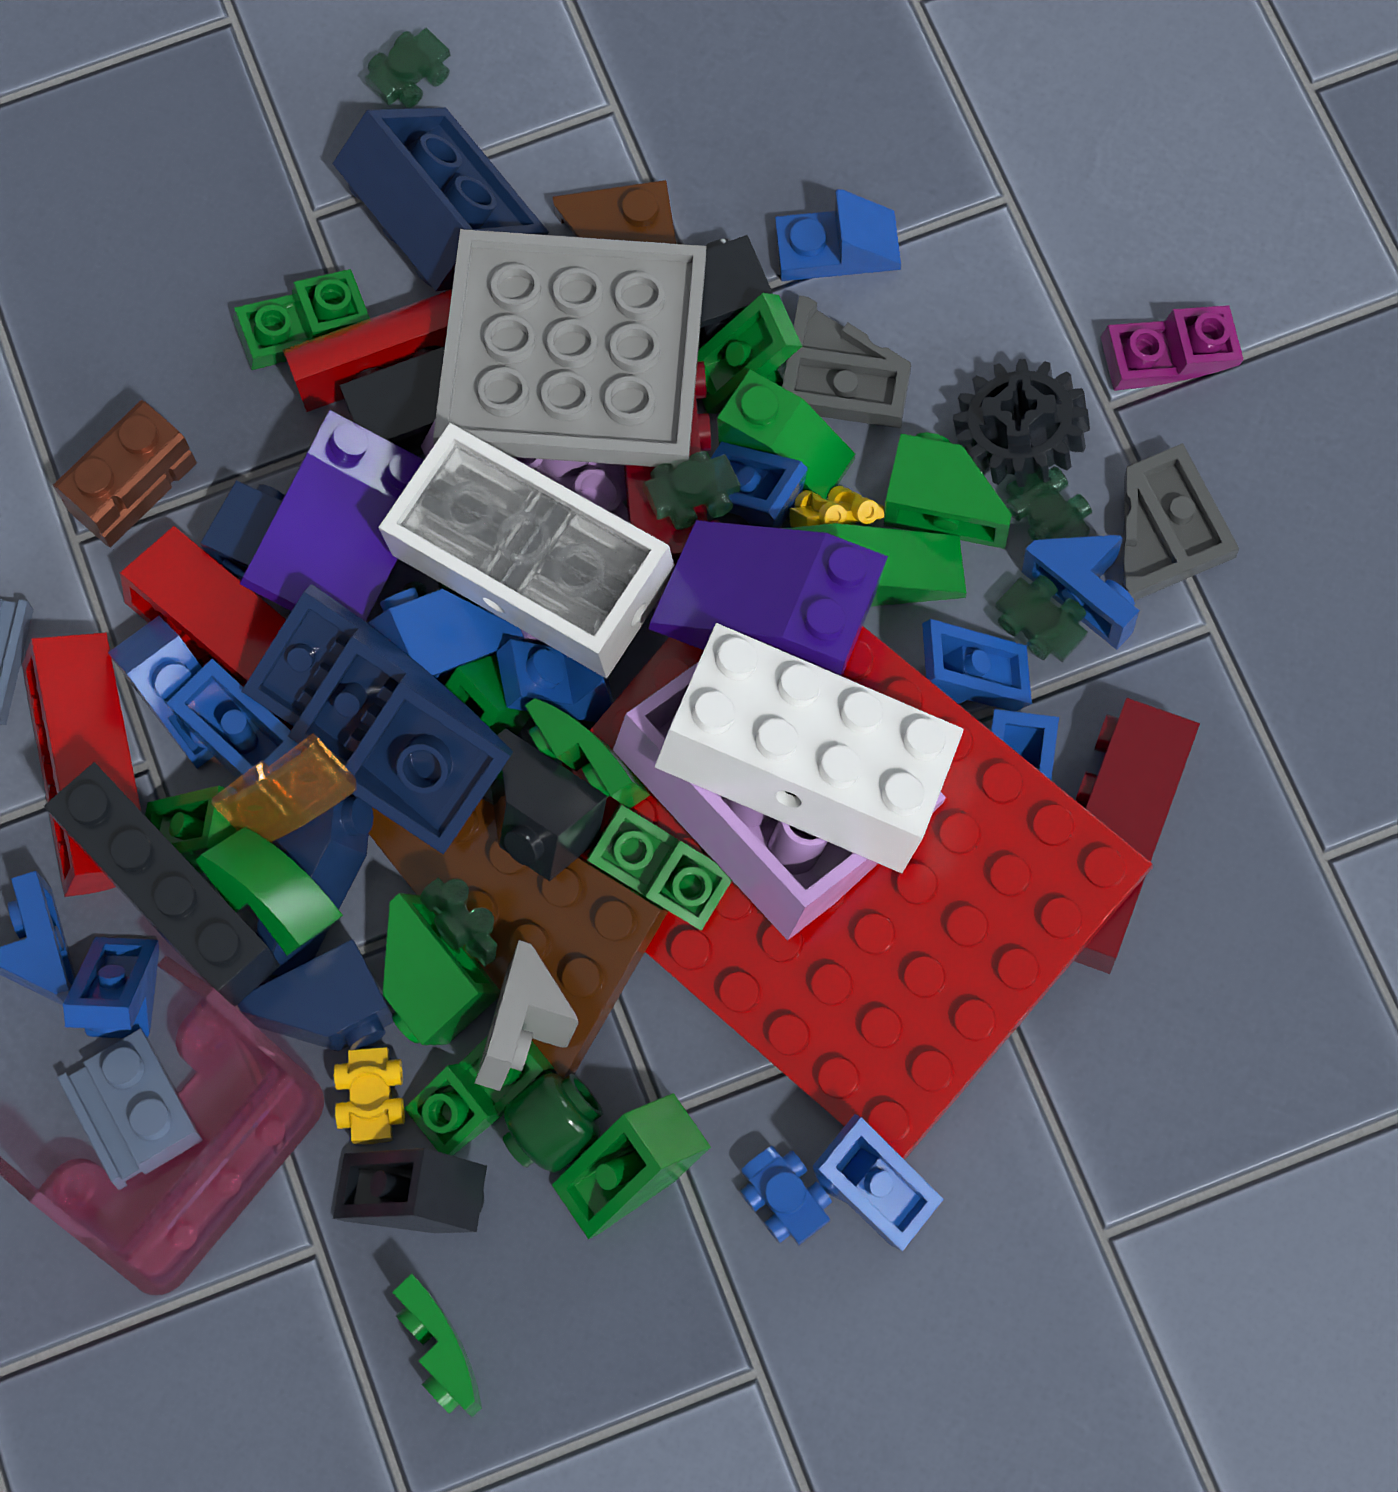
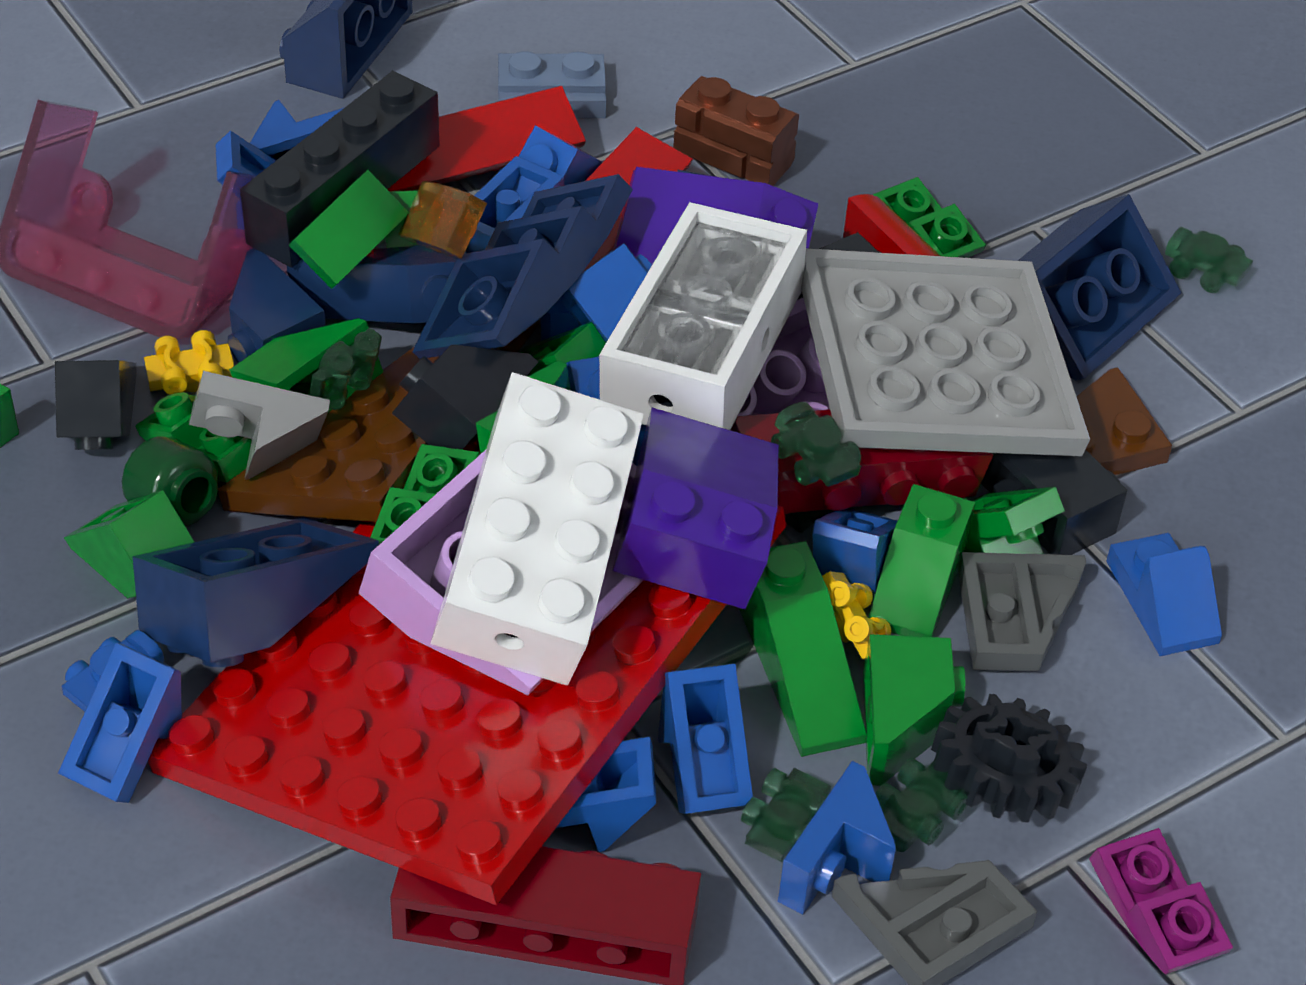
camera: 70 degrees right, 25 degrees down
sand blue plate [57,1028,203,1190] -> none
none -> dark blue slope [132,518,379,667]

